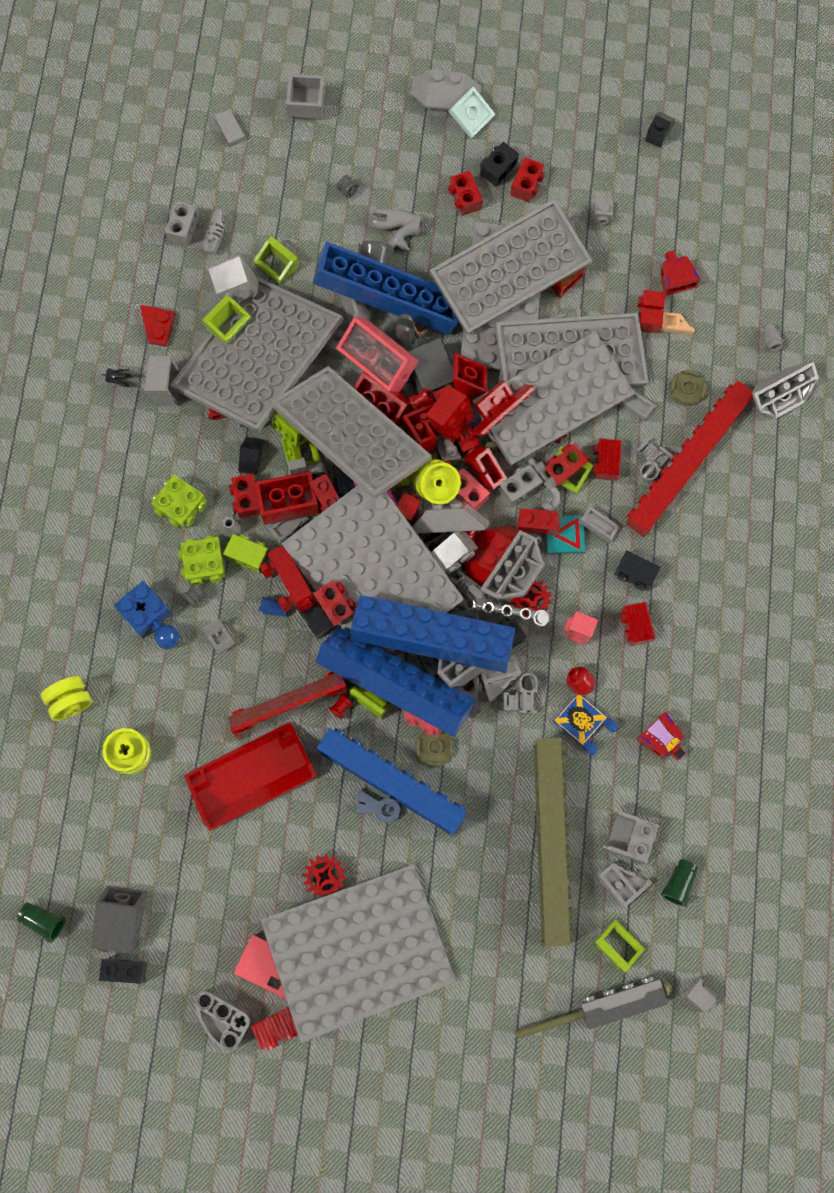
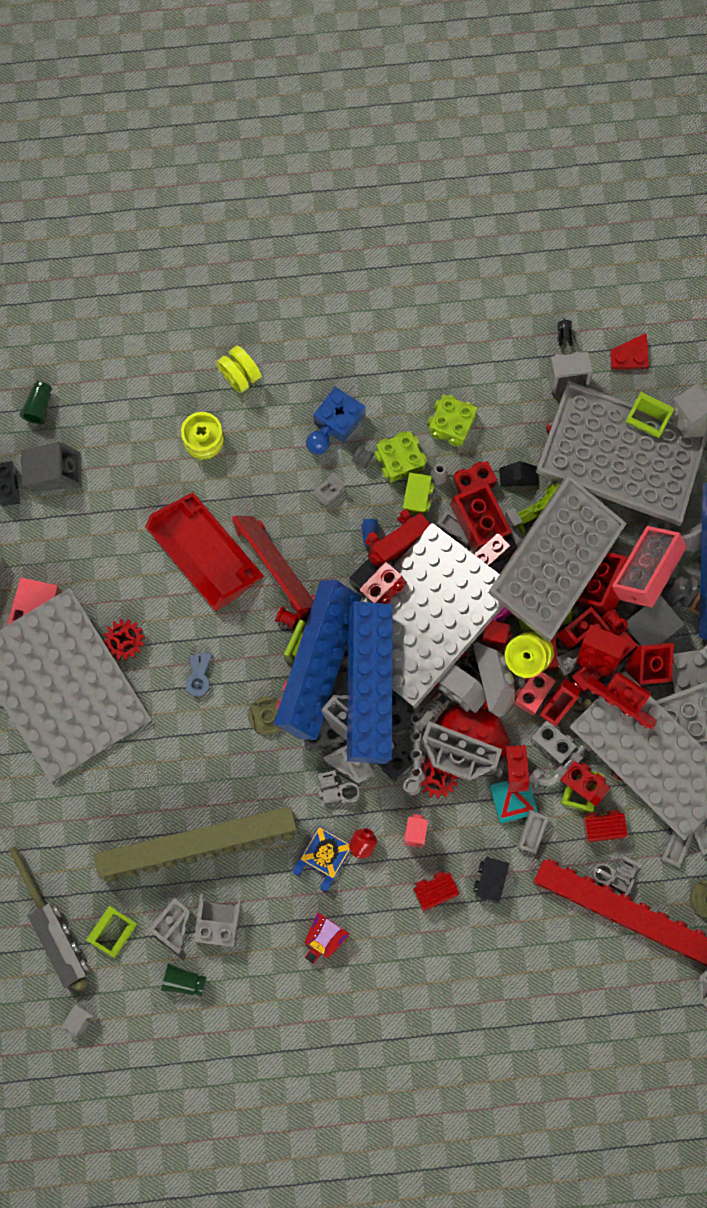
camera: 80 degrees right, 0 degrees up
blue brick [317,728,467,836] -> none

